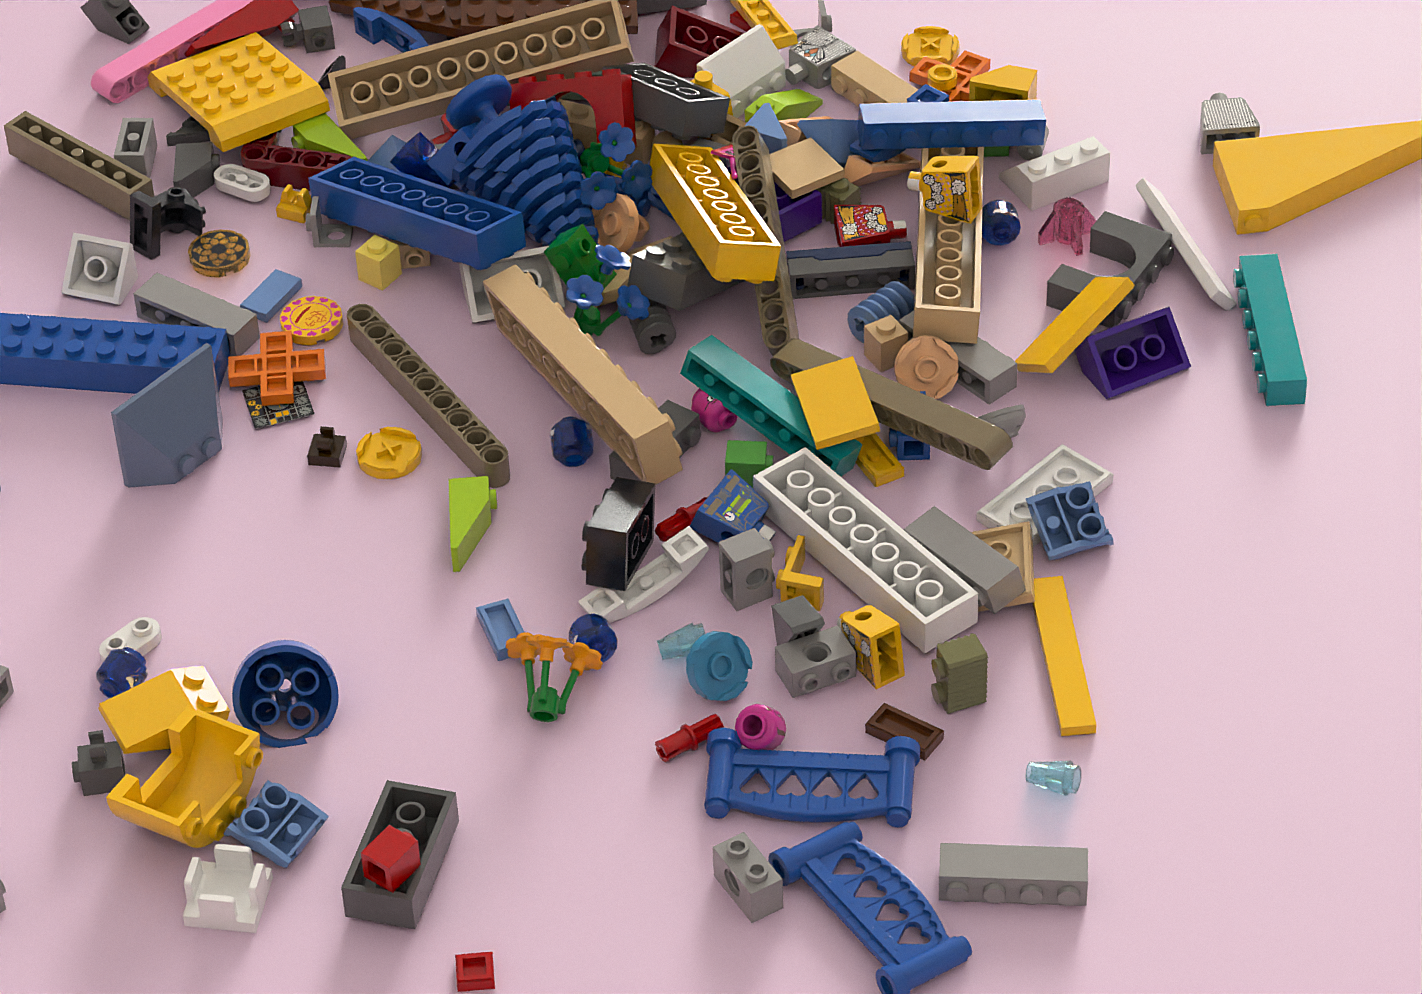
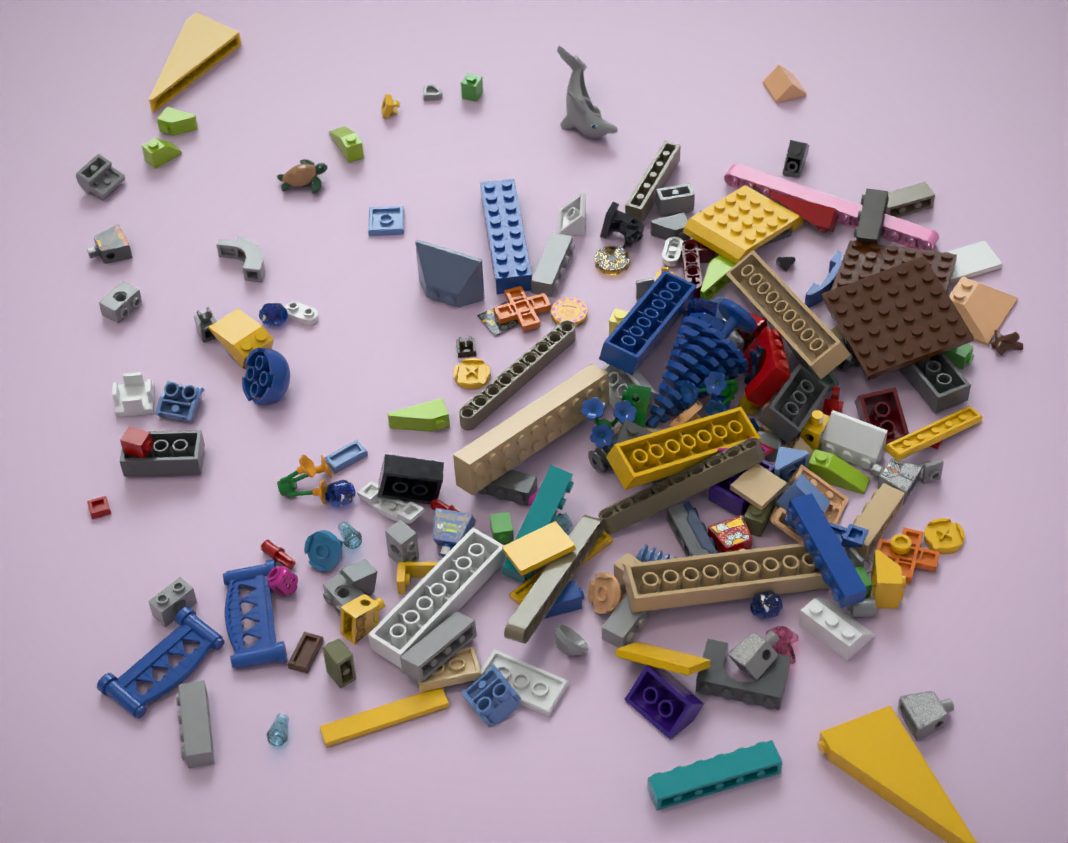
camera: 75 degrees right, 5 degrees up
yellow cylinder [106,706,263,848] -> none
medium blue tile [240,269,302,323] -> none
dark grey brick [280,5,335,53] -> none
yellow torso [907,156,982,224] -> none
white tile [1135,178,1237,311] -> none
none -> light grey torso [728,630,780,680]

